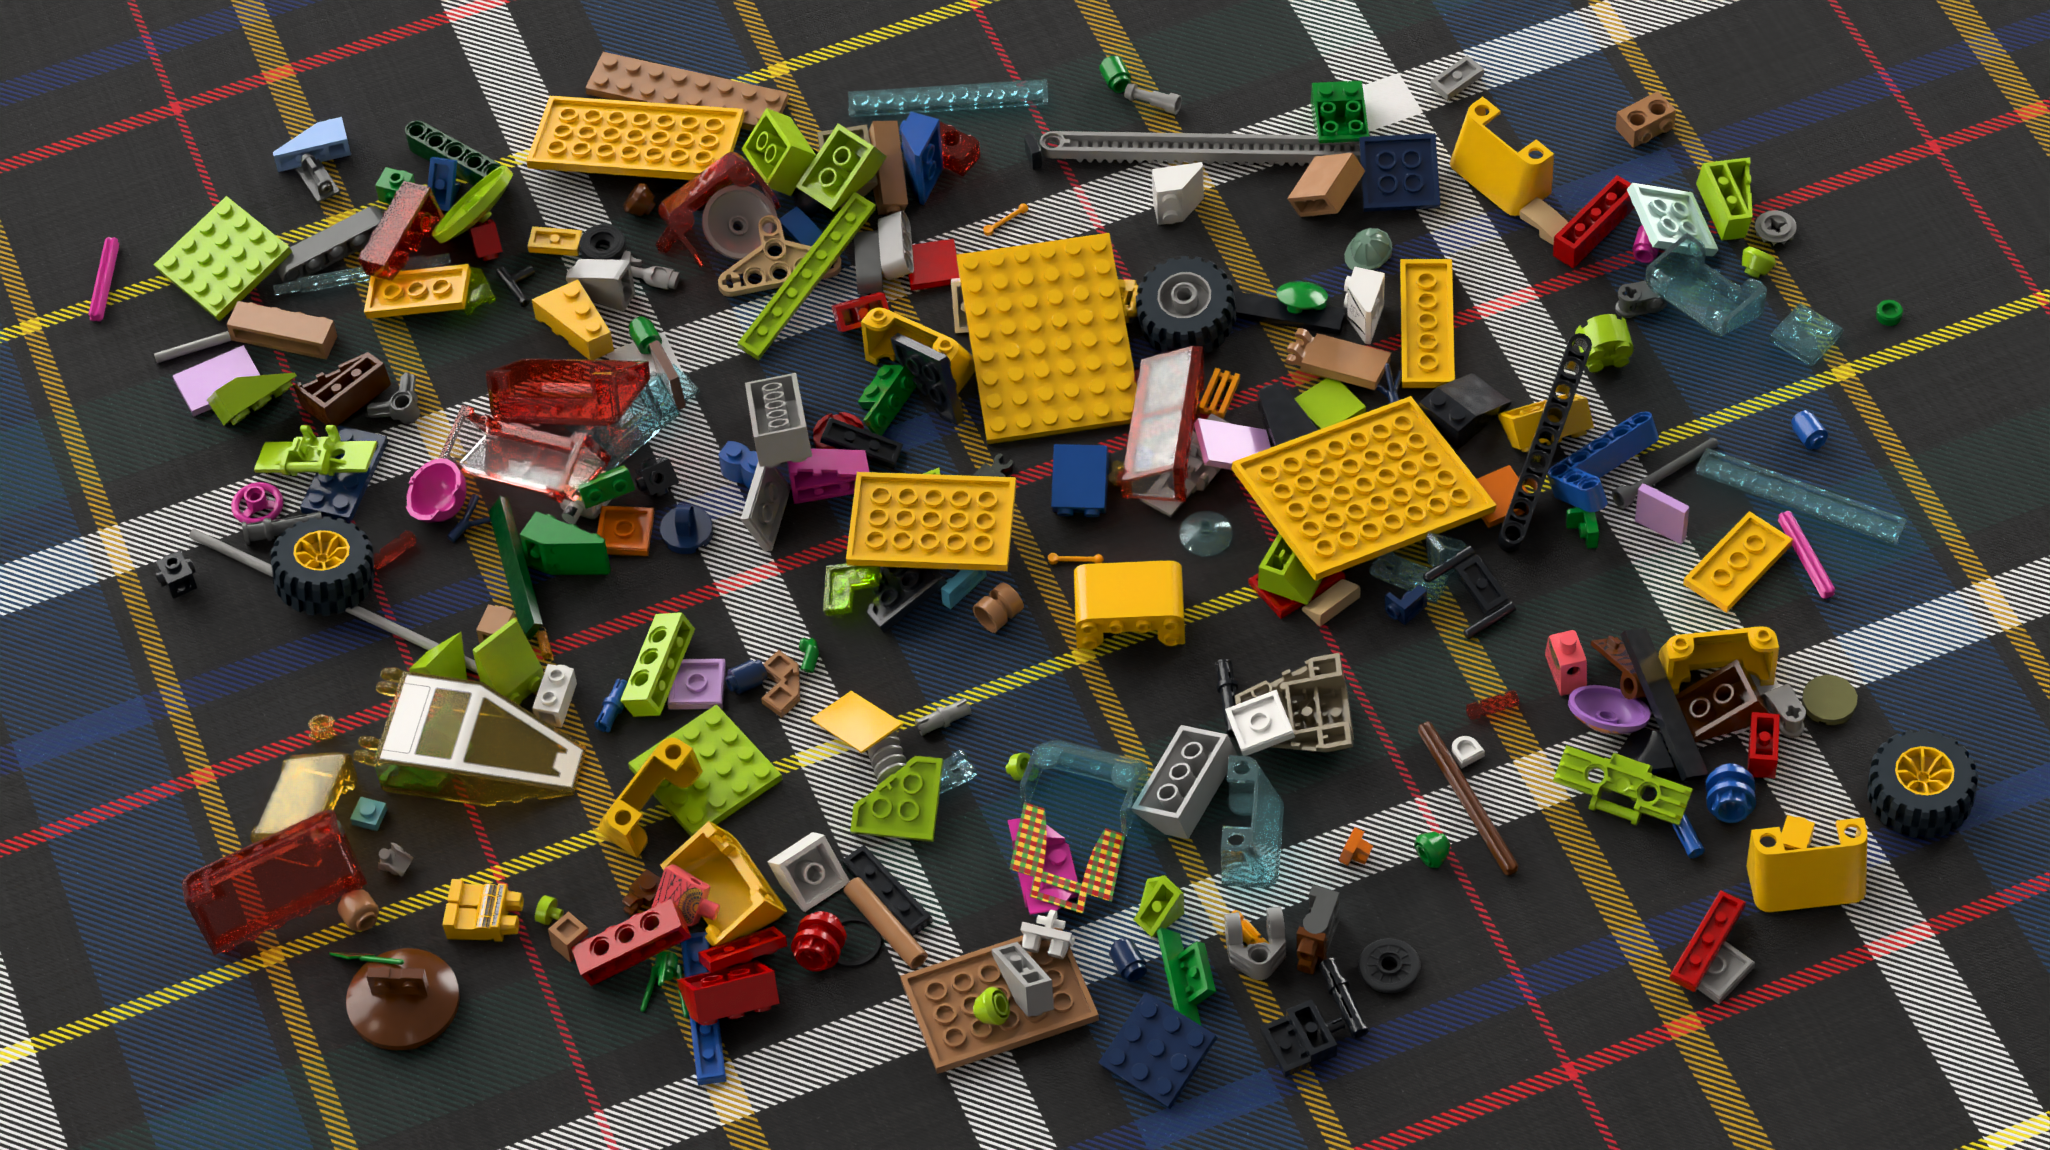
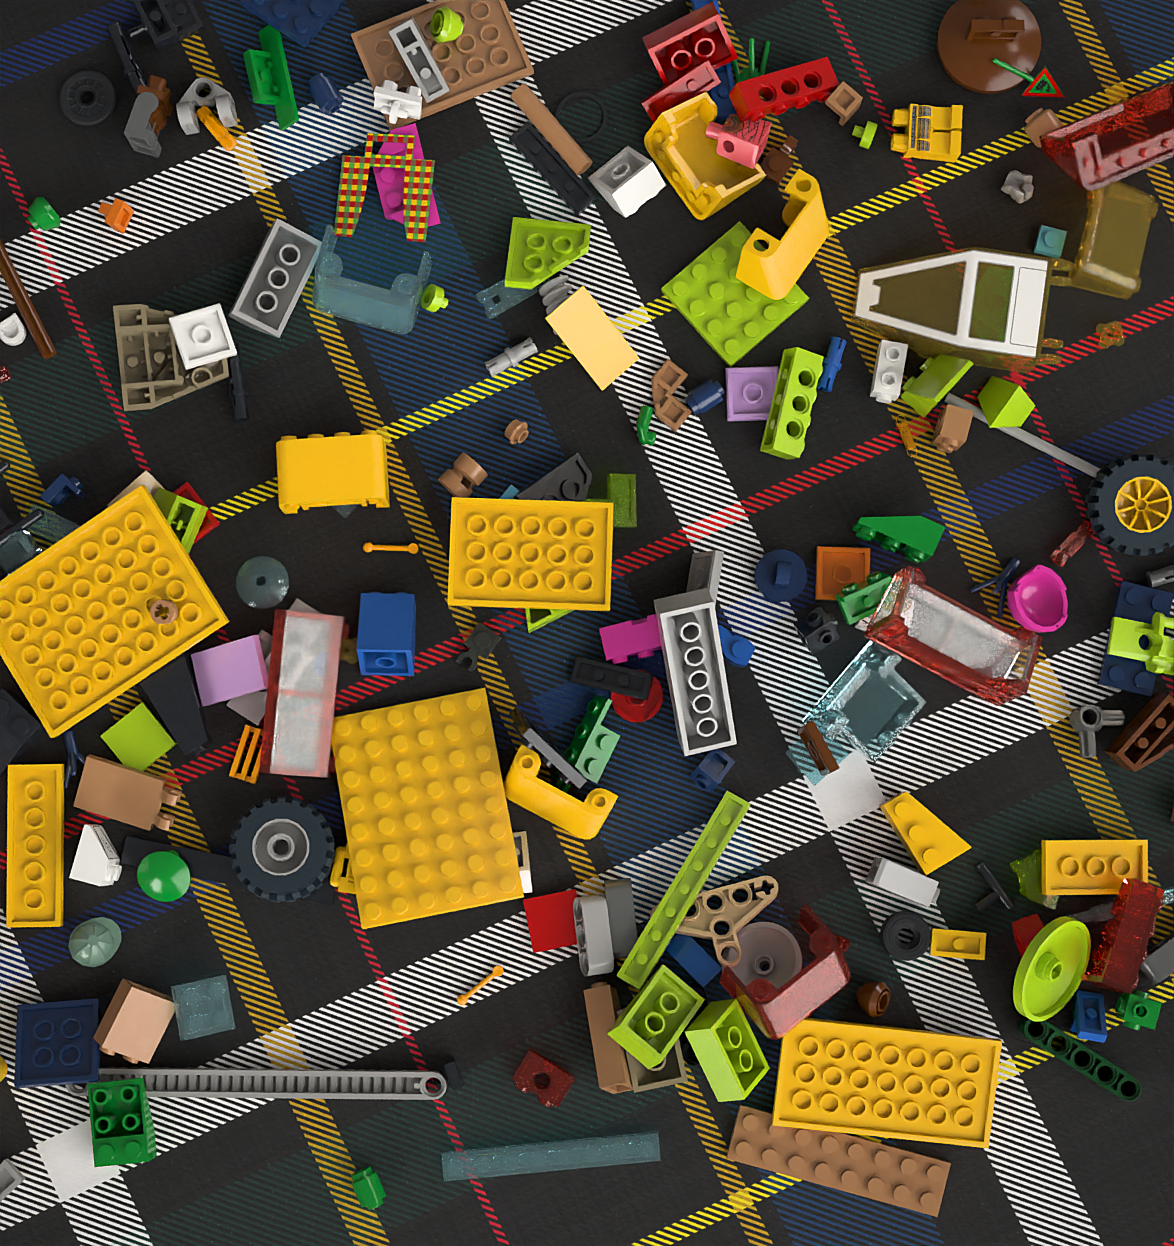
camera: 170 degrees right, 30 degrees up
clear red windscreen [486,358,650,426] -> none
dark green tile [488,496,543,640] -> none
light grey piece [621,251,680,289] -> none
green brick [629,316,662,354] -> none
red piece [791,911,847,971] -> none
red brick [831,292,889,332] -> none
blue slope [899,112,944,205] -> none
light grey piece [1124,84,1182,115] -> none
lime slope [1133,875,1184,937] -> none
white slope [1152,162,1204,225] -> none
clear light blue windscreen [1221,755,1284,888] -> none
none -> medium nougat bush [150,600,178,624]
none -> clear light blue plate [171,975,235,1041]
none -> medium nougat plate [505,419,529,444]
none -> dark blue bracket [690,748,735,793]

